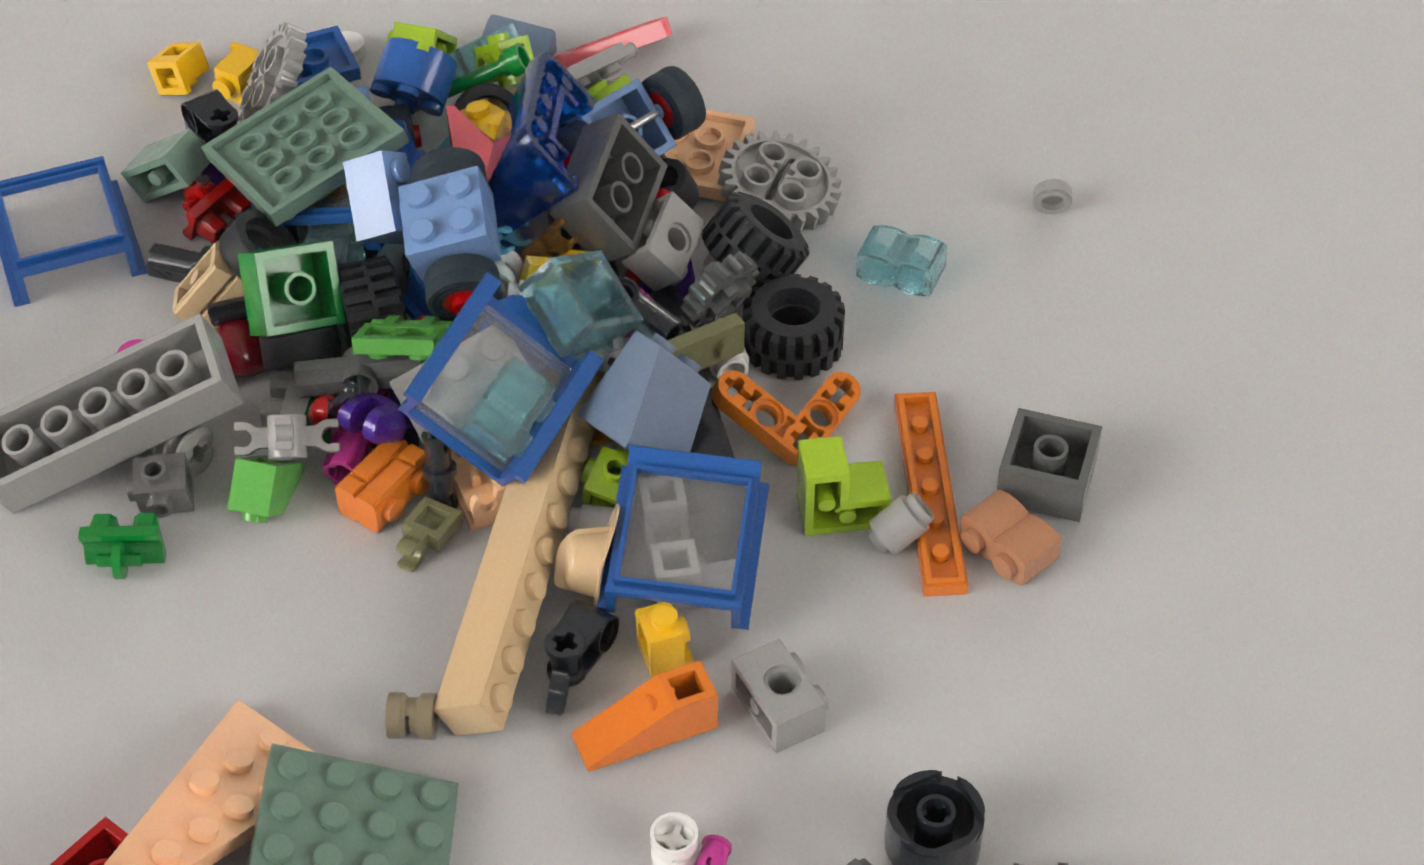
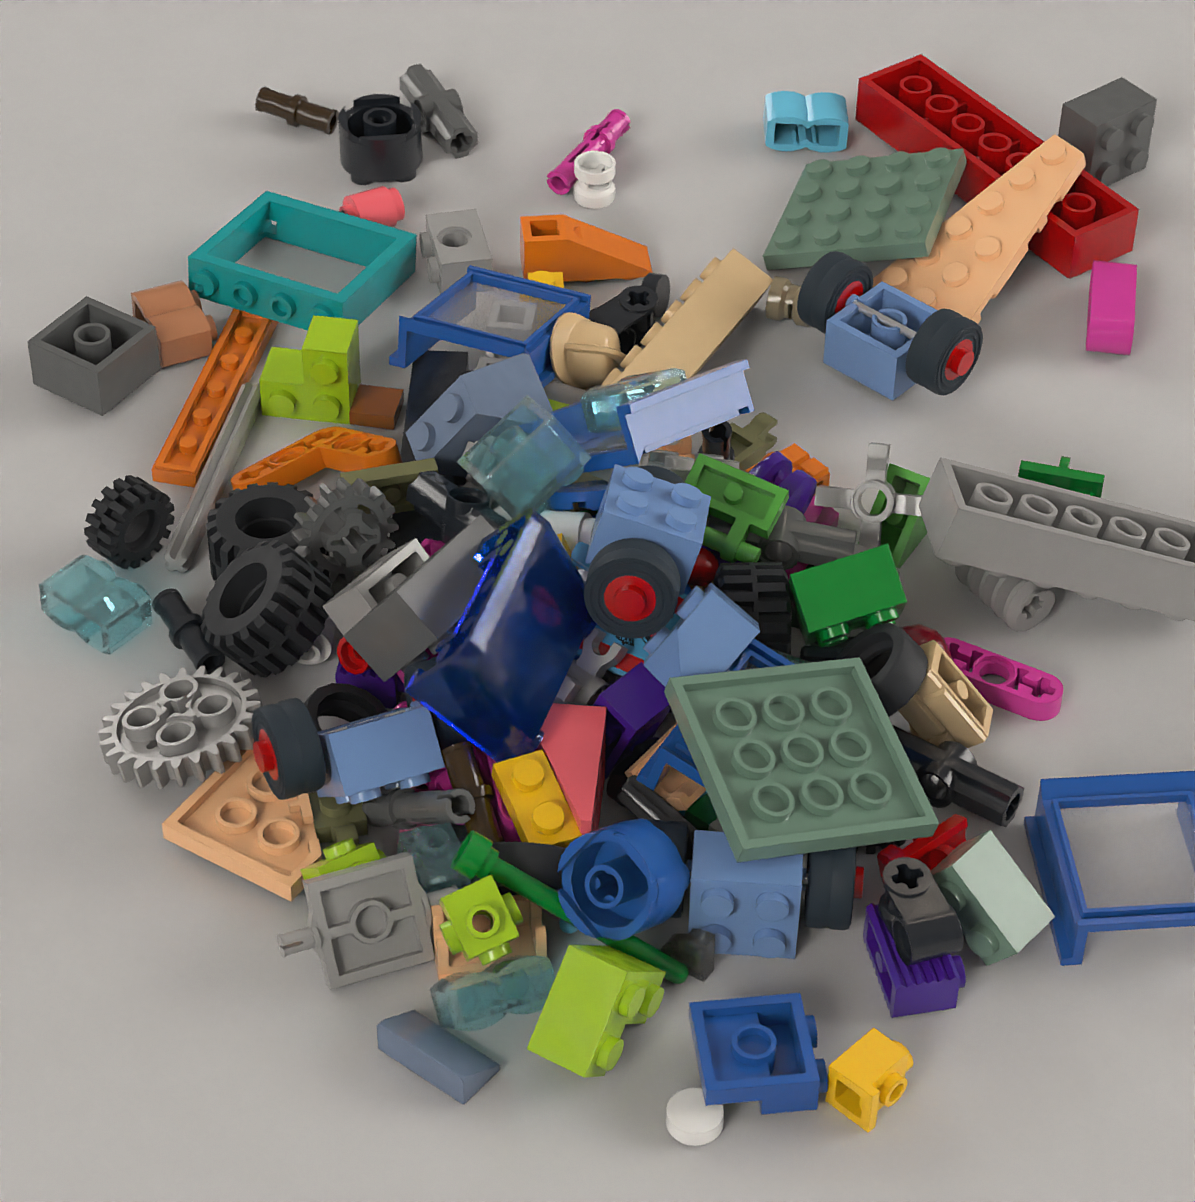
camera: 165 degrees left, 5 degrees down
yellow brick [147,42,210,95] -> none
light grey gear [238,22,307,122] -> none
hinge [308,381,359,431] -> none
coral beam [541,16,673,79] -> none
light grey brick [868,492,935,555] -> none
none -> black tyre [84,475,175,570]
none -> black pin [152,588,225,674]
none -> light grey axle [164,382,261,573]
none -> teal window [188,191,417,331]
none -> coral brick [339,186,405,227]
none -> dark orange tile [349,384,404,430]
none -> brick [797,251,983,401]
none -> dark pink beam [1085,260,1137,355]

